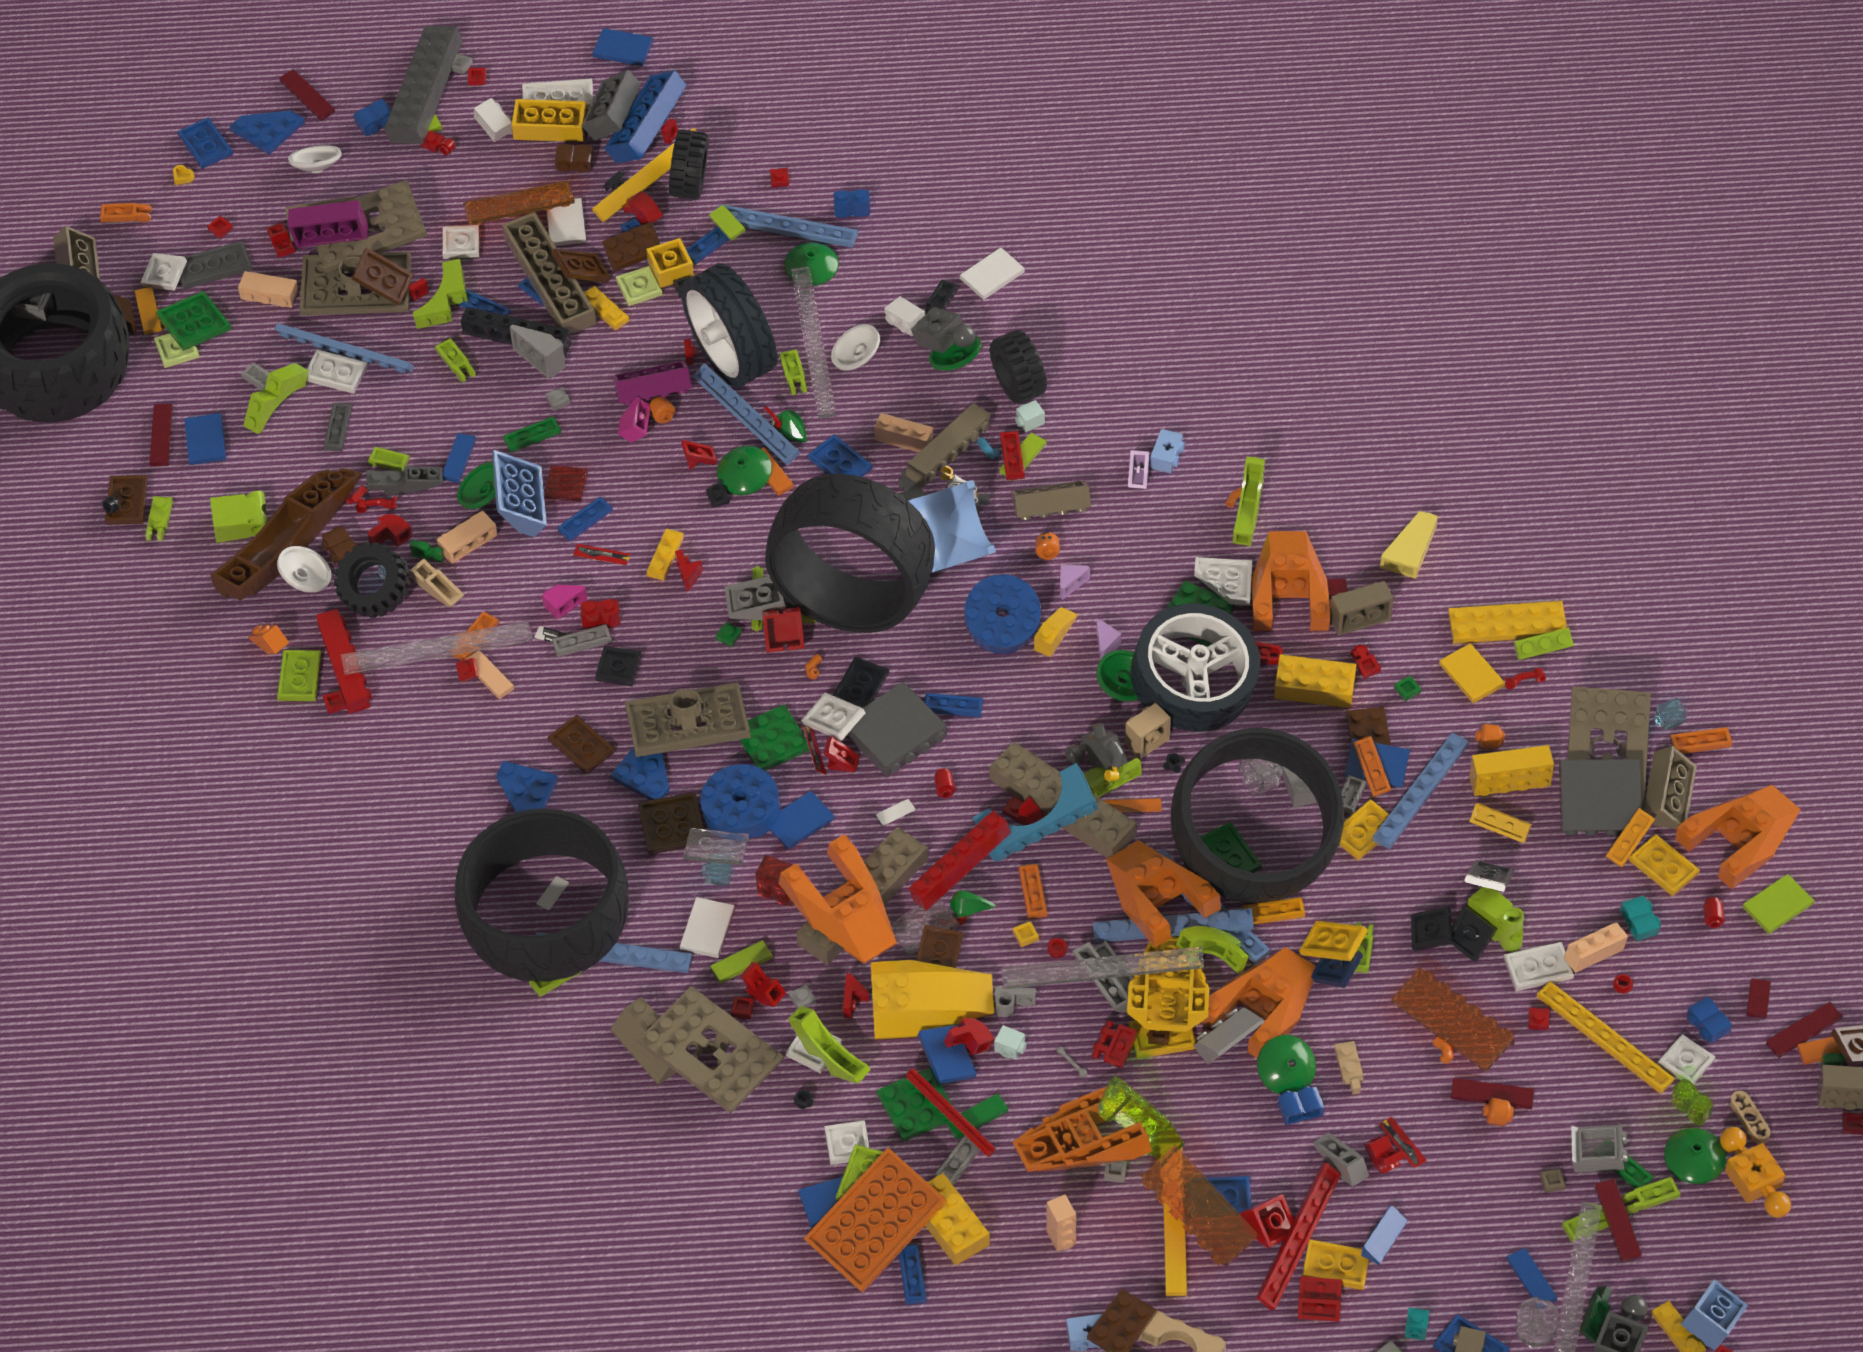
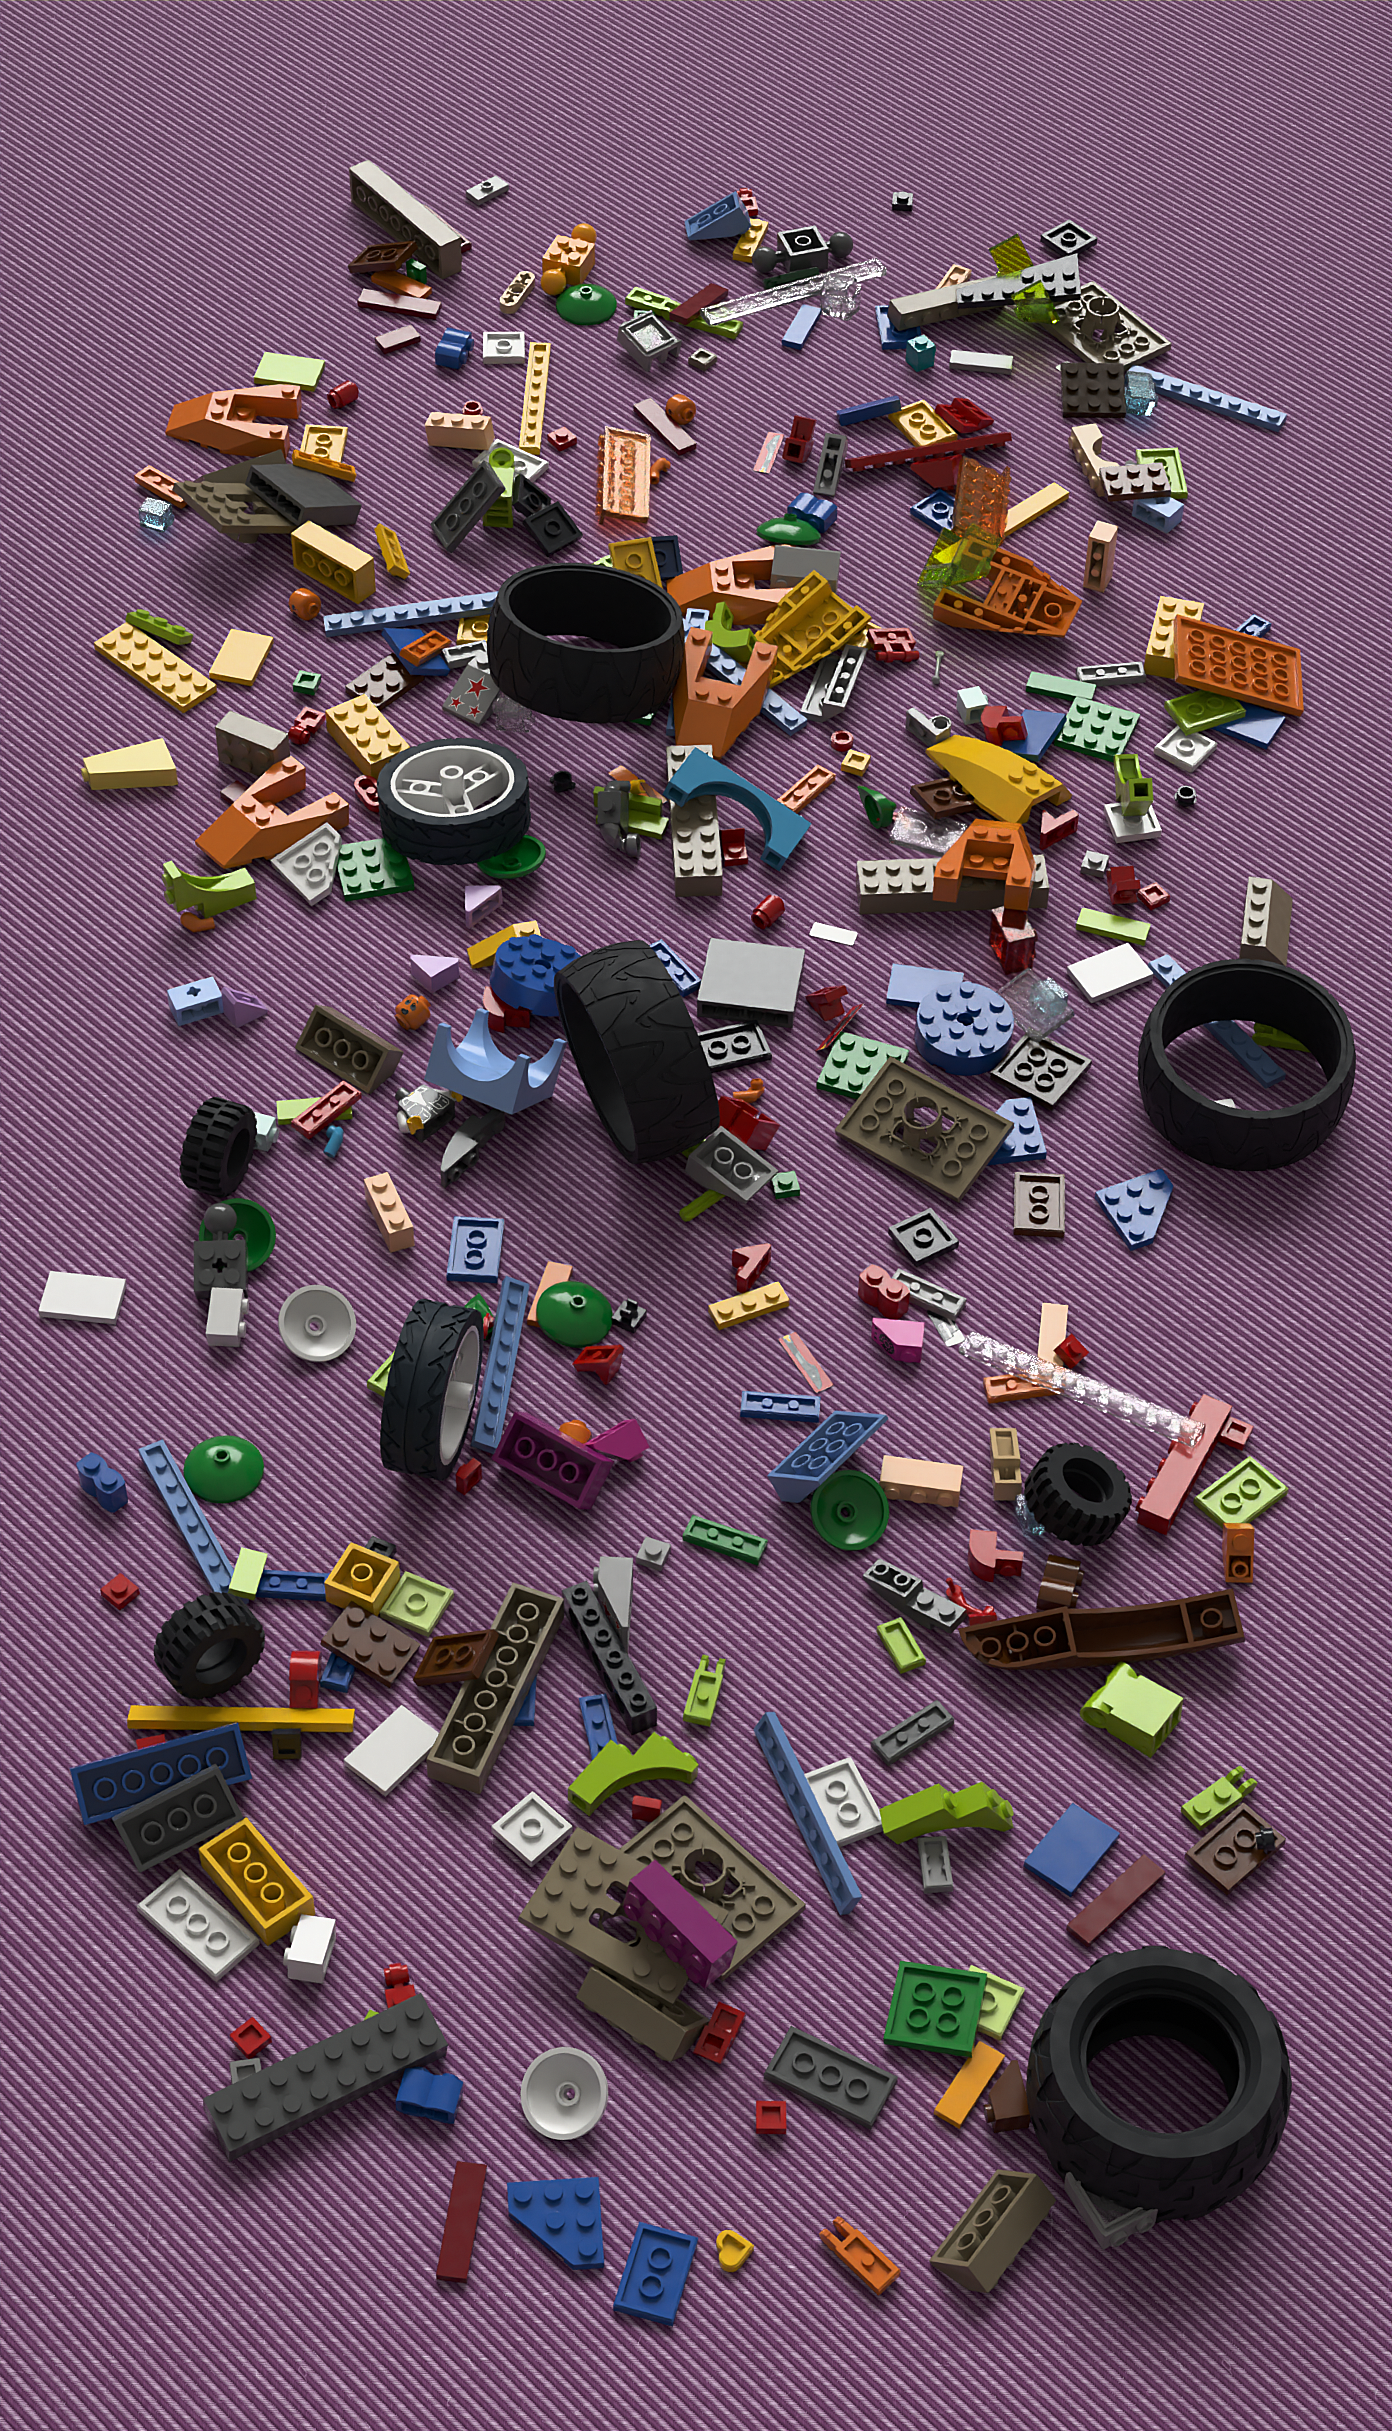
camera: 135 degrees left, 5 degrees down
white plate [141,253,187,291] -> none
light nougat brick [238,271,299,308] -> none
white dish [277,546,331,592] -> none
reddish brown plate [351,247,413,305] -> none
green plate [410,540,444,562] -> none
blue tile [442,433,476,483] -> none
clear orange bracket [463,181,575,225] -> none
clear red plate [544,465,588,502] -> none
reddish brown brick [555,144,594,173] -> none
yellow plate [584,286,629,331] -> none
blue tile [593,28,653,66] -> none
dark tan plate [638,986,784,1114] -> none
clear plate [791,267,836,419] -> none
white tile [801,693,866,741] -> none
dark tan brick [905,403,991,487] -> none
red axle [906,1068,995,1157] -> none
red brick [908,810,1011,911] -> none
black hinge [925,279,958,315] -> none
clear plate [1001,947,1204,989] -> none
tan brick [1125,703,1171,759] -> none
tan hinge [1334,1041,1363,1095] -> none
red piece [1505,668,1546,690] -> none
teal brick [1620,895,1661,942] -> none
clear neon green brick [1671,1079,1713,1126] -> none

